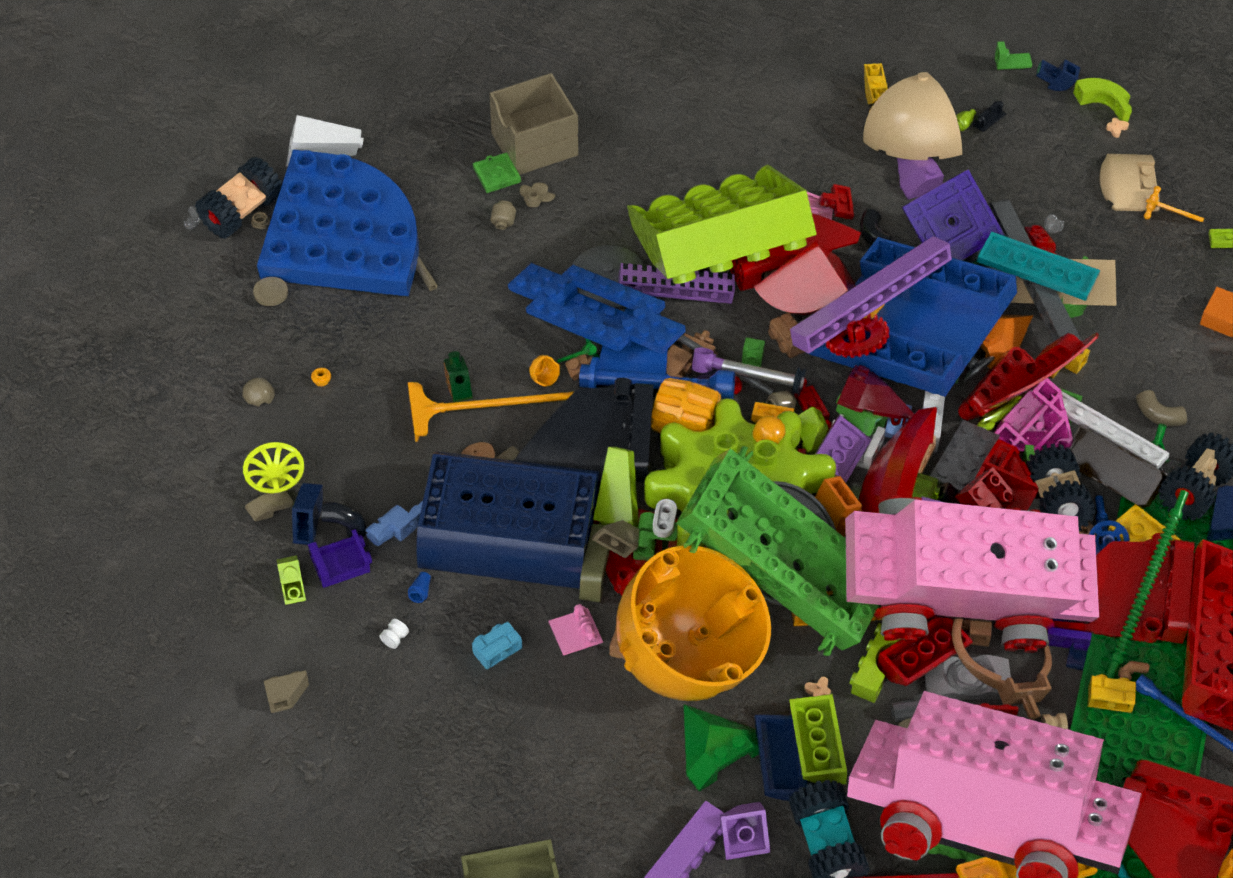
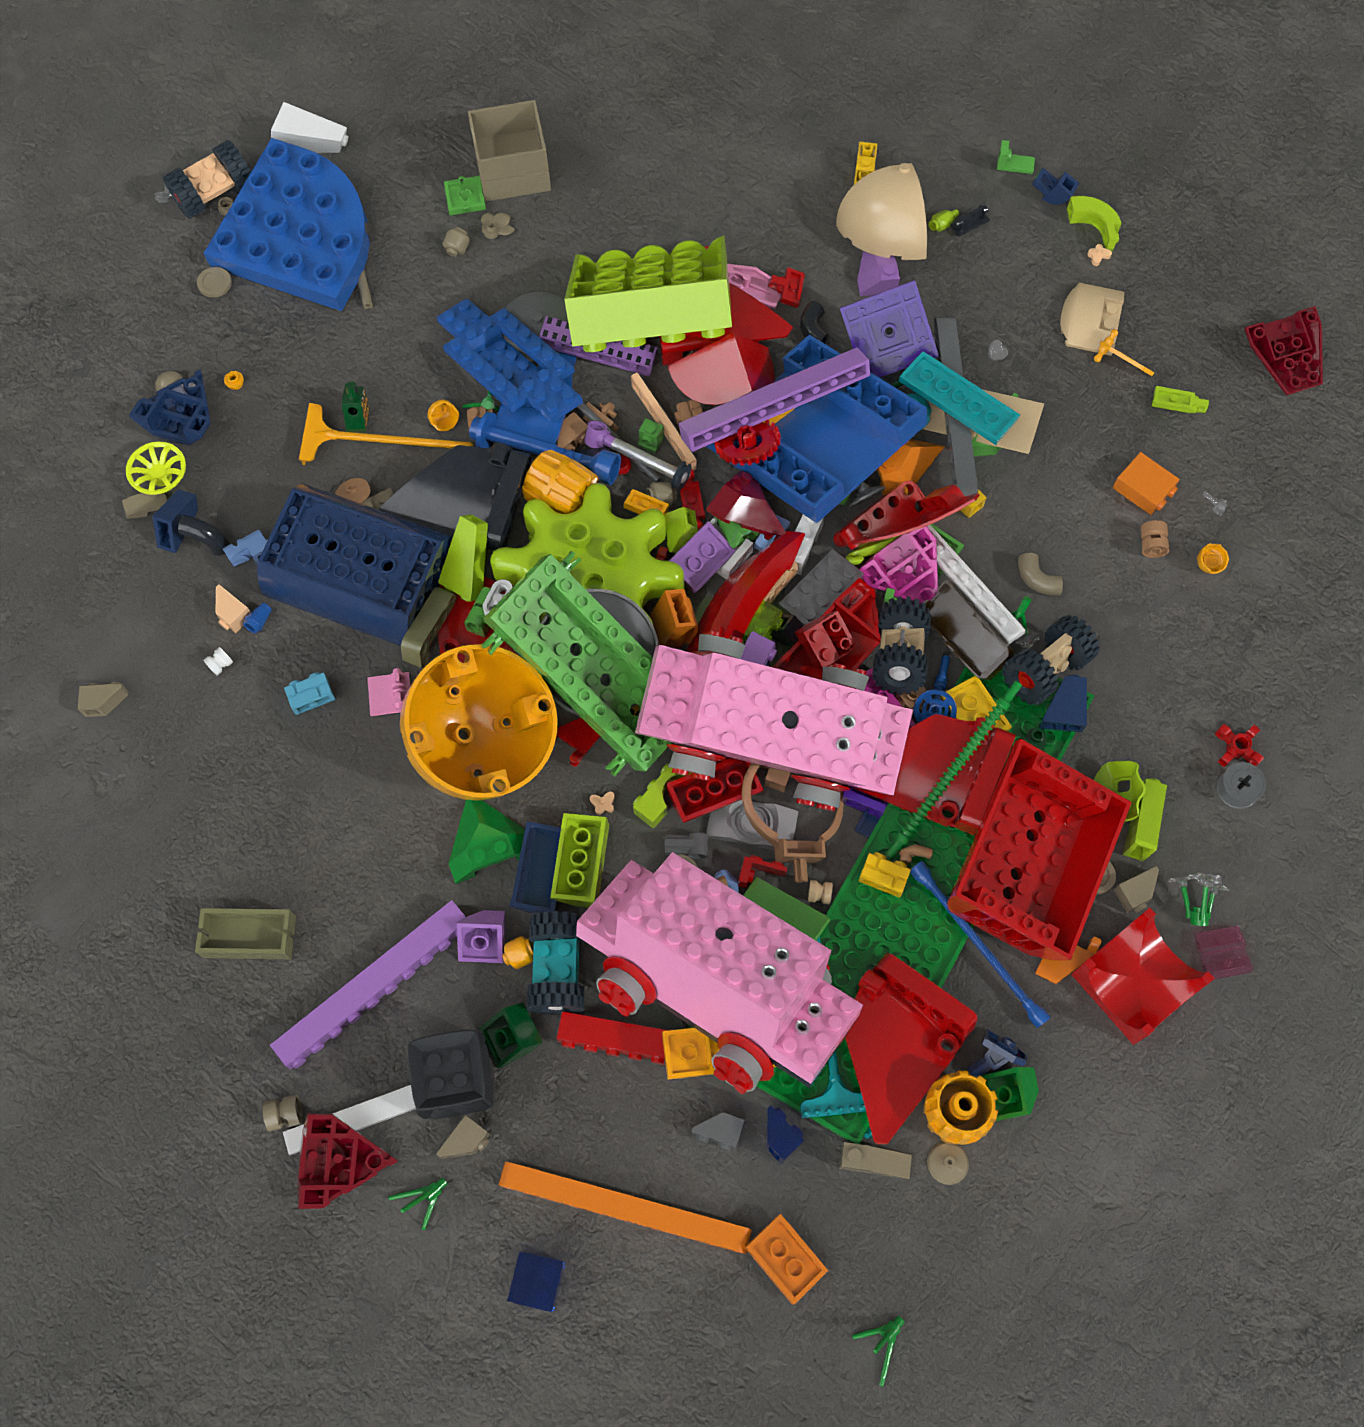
camera: 15 degrees right, 15 degrees up
lime slope [276,555,306,605] -> none
dark purple panel [308,529,372,588] -> none
dark tan slope [592,520,639,558] -> none
light orange hair [752,416,786,444] -> none
red brick [1024,225,1056,254] -> none
none -> dark blue wedge [129,369,211,445]
none -> light nougat slope [215,584,251,633]
none -> light orange head [502,936,534,969]
none -> red flag [555,718,601,767]
none -> light nougat tile [631,373,696,471]

